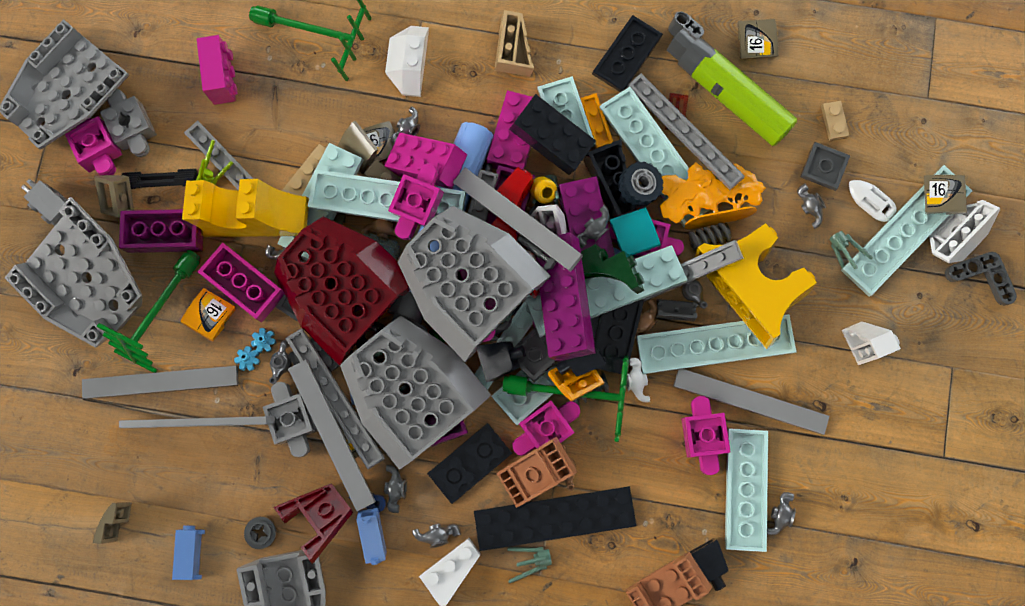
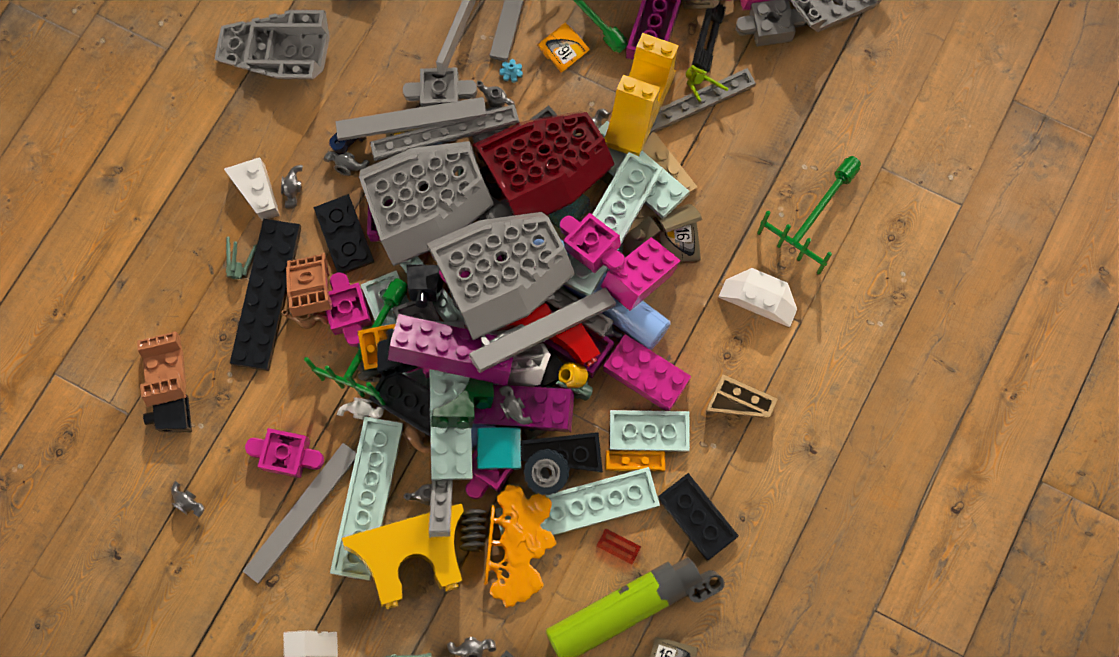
camera: 110 degrees right, 5 degrees down
dark pink brick [196,35,238,105] -> none
dark pink brick [198,243,284,323] -> none
dark grey gear [244,517,277,549] -> none
medium azure plant [251,328,276,353] -> none
dark red wing [273,483,353,564] -> none
medium blue brick [356,508,387,565] -> none
flat silver piece [391,106,420,143] -> none
black brick [509,94,596,175] -> none
light grey tile [627,73,745,190] -> none
dark grey hinge [655,299,698,322] -> none
light aqua plate [725,429,768,552] -> none

